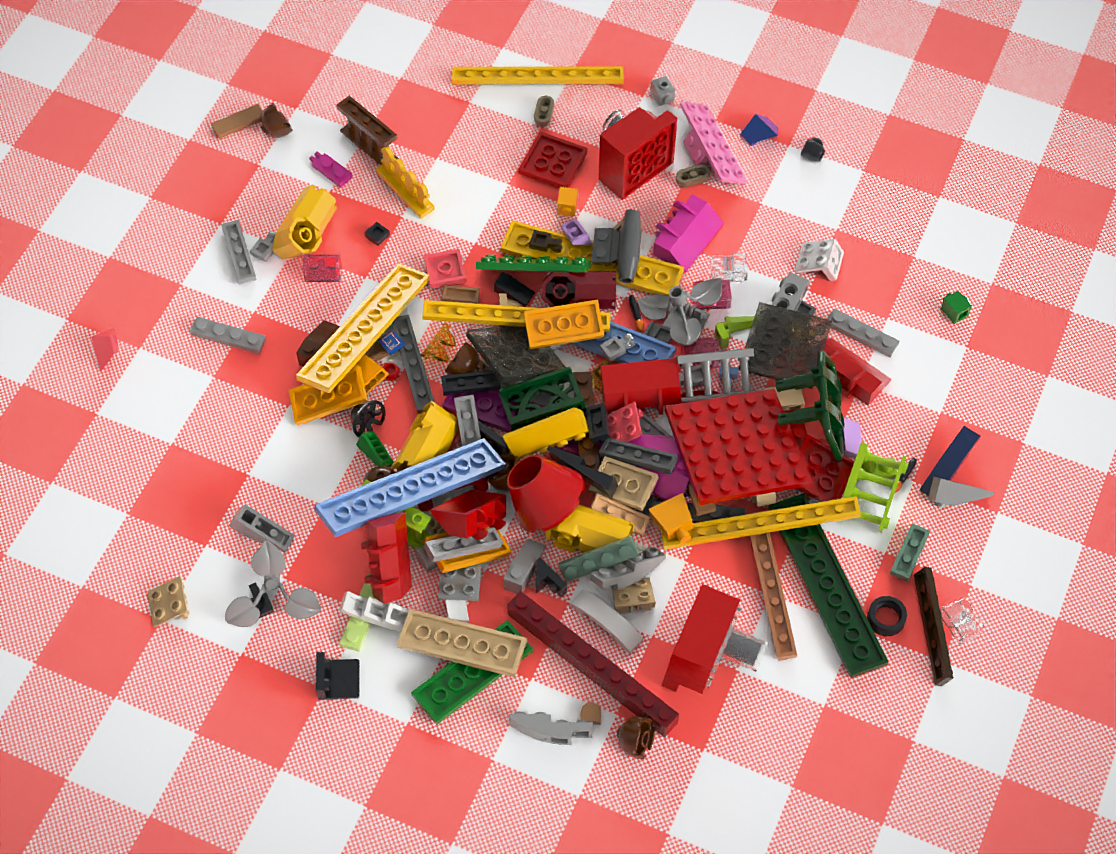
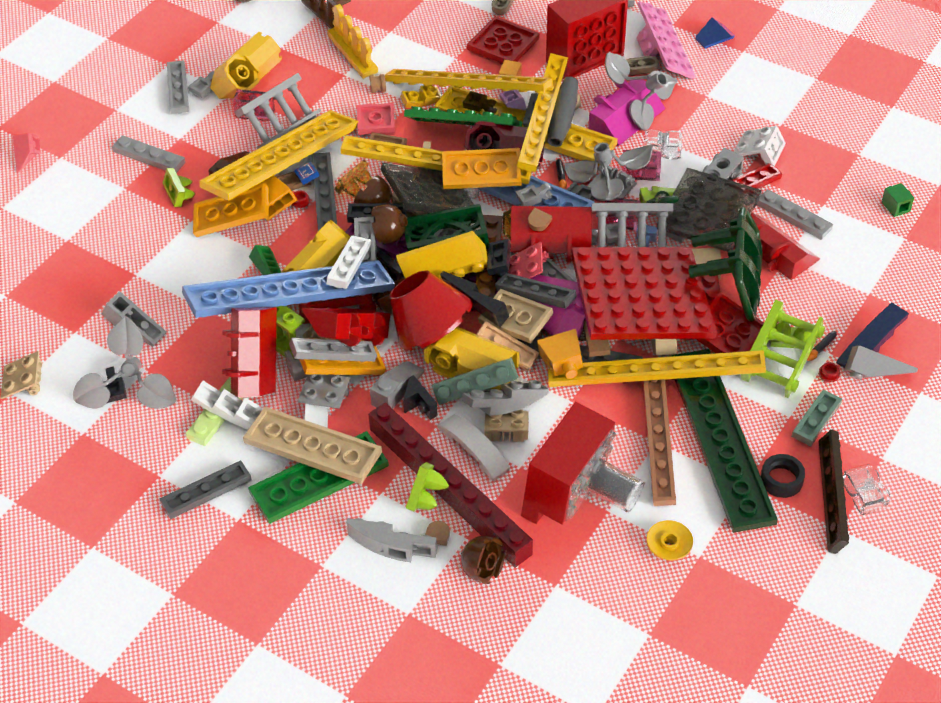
camera: 10 degrees right, 10 degrees down
dark pink hinge [309,151,353,188] -> none
black bracket [316,652,360,700] -> none
black wheel [351,400,386,438] -> none
black plate [364,221,390,246] -> none
black slope [494,272,535,306] -> none
black piece [800,137,826,162] -> none
lavender slope [843,418,862,458] -> none
none -> dark grey plate [159,460,252,520]
none -> lime tile [162,168,195,207]
none -> light grey fence [234,73,321,149]
none -> white plate [326,235,371,289]
none -> medium nougat wheel [369,74,386,93]
none -> reddish brown cylinder [371,204,408,245]
none -> yellow plate [384,69,553,93]
none -> yellow slope [400,85,442,108]
none -> lime tile [406,462,449,512]
none -> yellow plate [517,53,568,172]
none -> medium nougat tile [528,208,552,231]
none -> light grey plant [605,52,678,131]
none -> dark green plant [646,191,679,204]
none -> yellow dish [647,520,693,561]
none -> tile [729,163,783,196]
none -> red plate [818,362,840,382]

